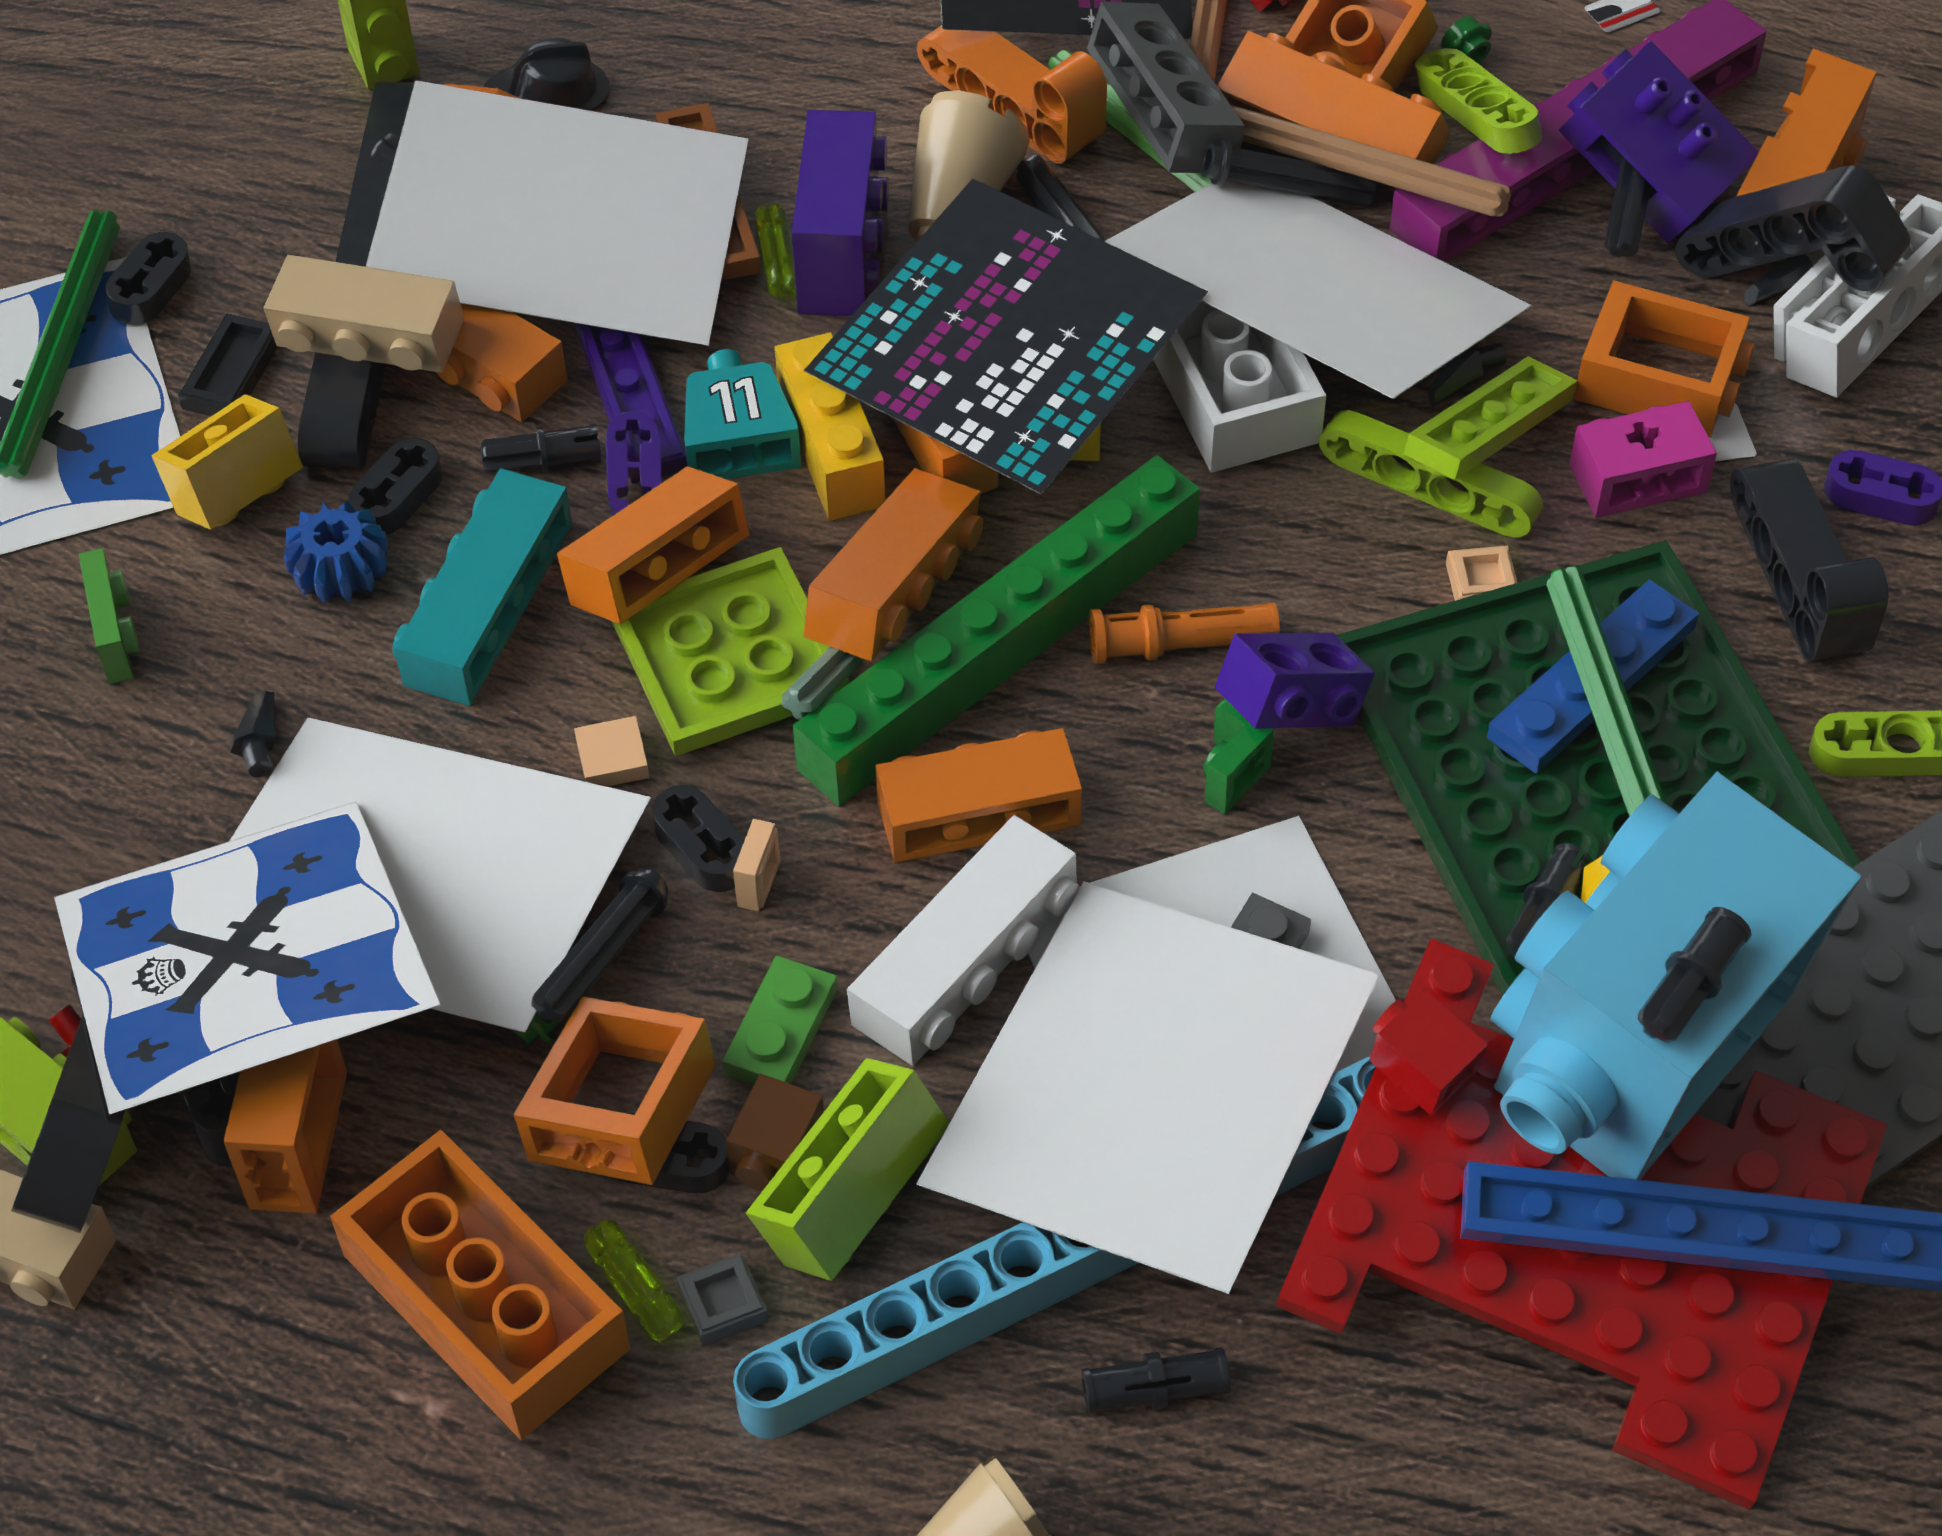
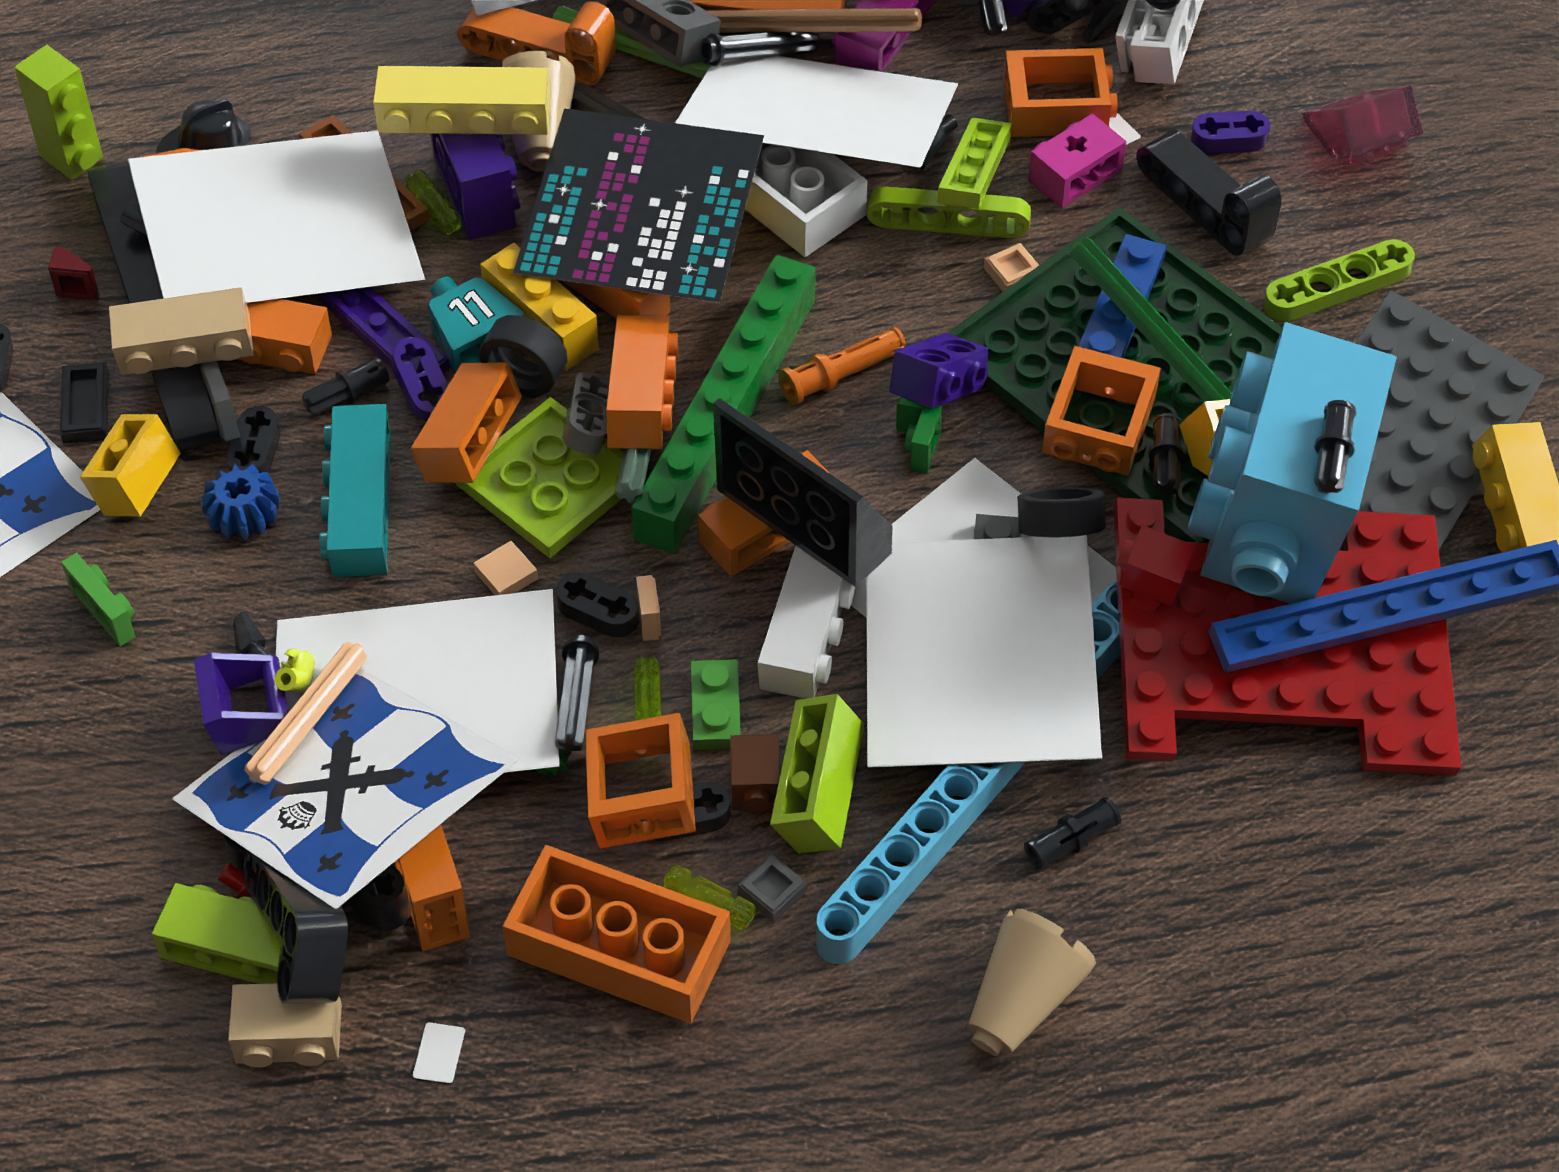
camera: 25 degrees left, 0 degrees up
none -> dark red slope [48,246,99,300]
none -> dark purple tile [194,653,289,755]
none -> dark grey tile [200,361,240,441]
none -> light nougat axle [244,642,367,785]
none -> neon yellow arm [274,648,316,693]
none -> light yellow brick [373,66,551,135]
none -> white sticker [413,1023,465,1083]
none -> black tyre [478,315,568,396]
none -> dark grey beam [562,372,610,455]
none -> clear neon green axle [634,657,661,720]
none -> black slope [713,398,893,587]
none -> black tyre [1017,488,1106,538]
none -> orange window [1042,346,1161,476]

